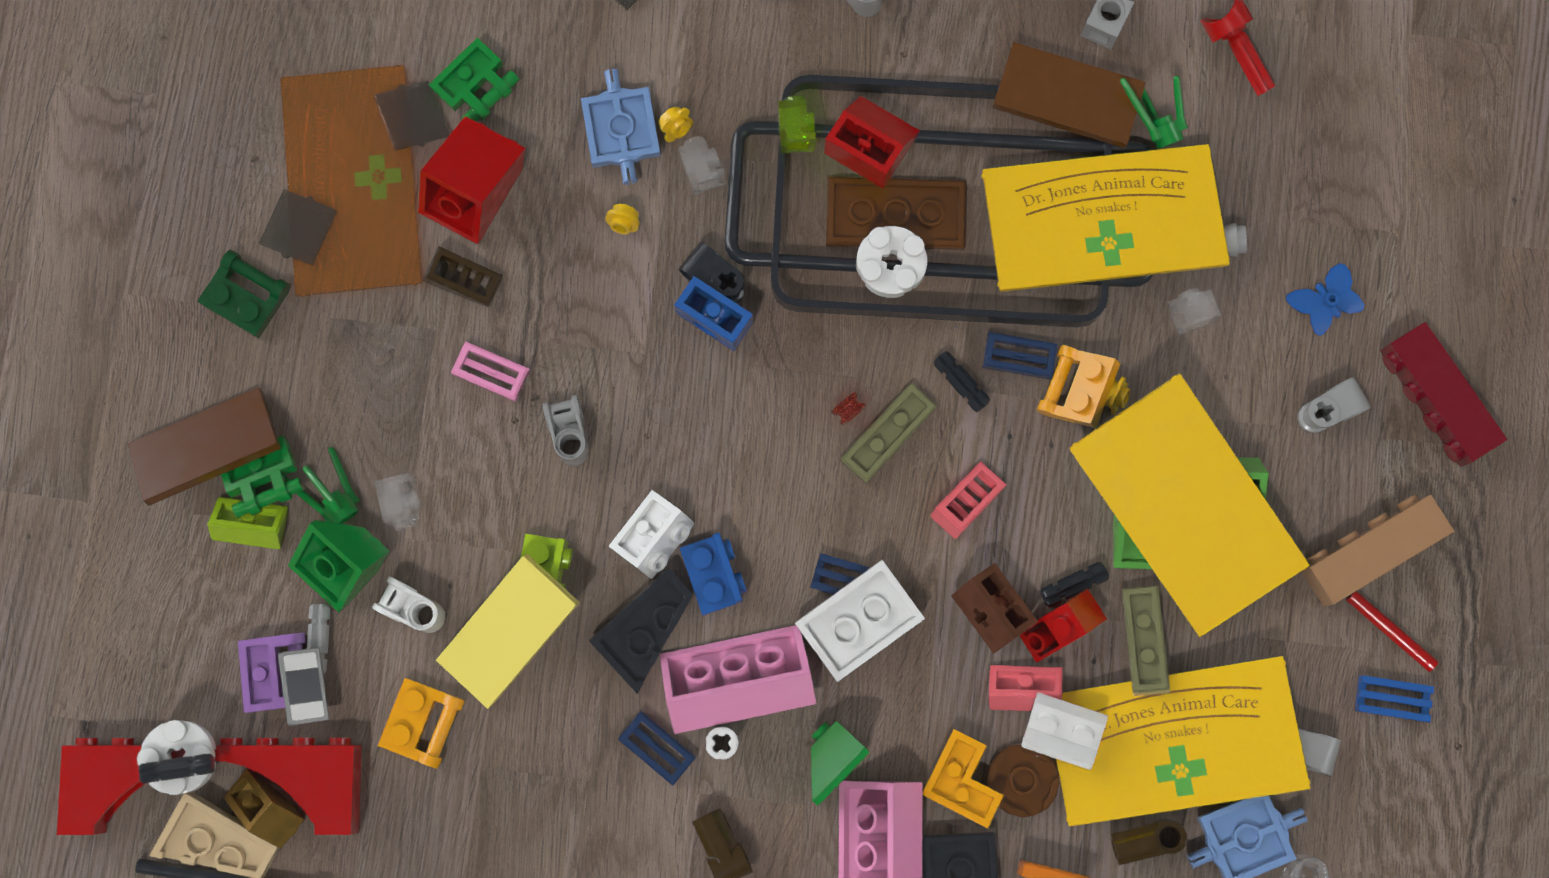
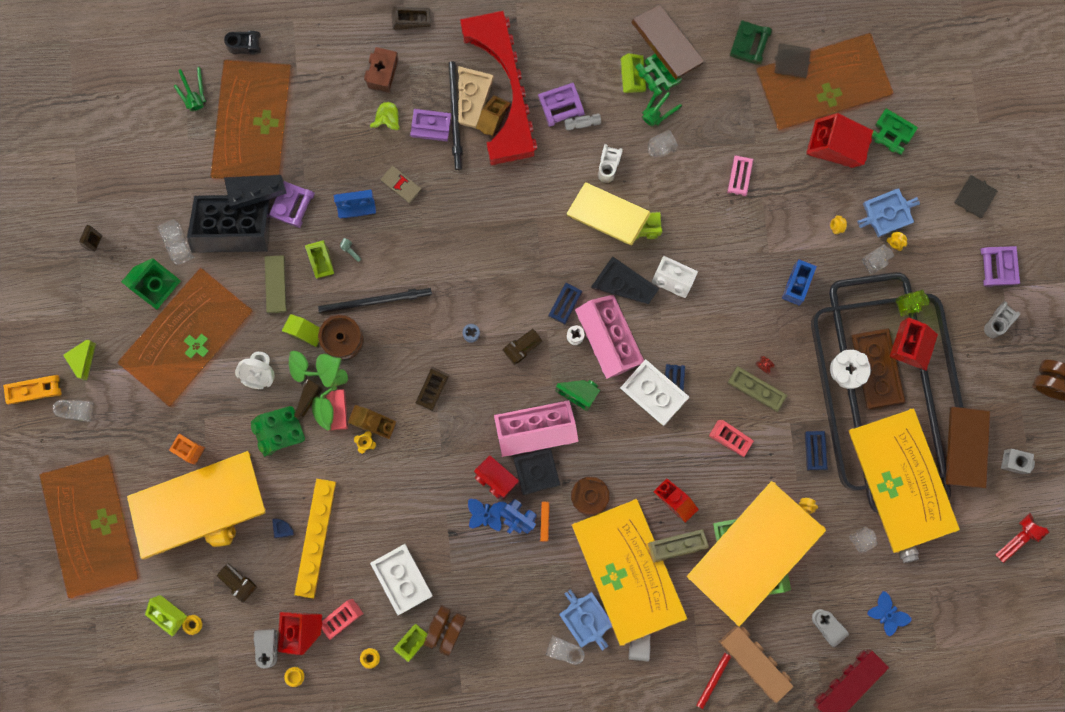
camera: 75 degrees right, 0 degrees up
white plate [137,720,216,795] -> none
black axle [138,753,215,783] -> none
slope [278,648,330,726] -> none
green slope [288,520,390,613] -> none
clear smoke piece [374,81,450,151] -> none
light orange plate [377,678,465,769] -> none
dark brown slope [423,246,502,307] -> none
light grey piece [542,394,589,466] -> none
black piece [678,242,745,304] -> none
blue bracket [680,532,747,616] -> none
light orange plate [922,729,1004,828] -> none
black axle [934,351,990,412] -> none
copper brick [951,563,1038,654] -> none
coral slope [989,665,1062,711] -> none
white bracket [1021,692,1108,770] -> none
light orange plate [1036,345,1121,428] -> none
black axle [1040,562,1109,607] -> none
dark brown piece [1110,819,1187,865] -> none
green plant [1120,75,1188,149] -> none
blue tile [1355,675,1434,722] -> none

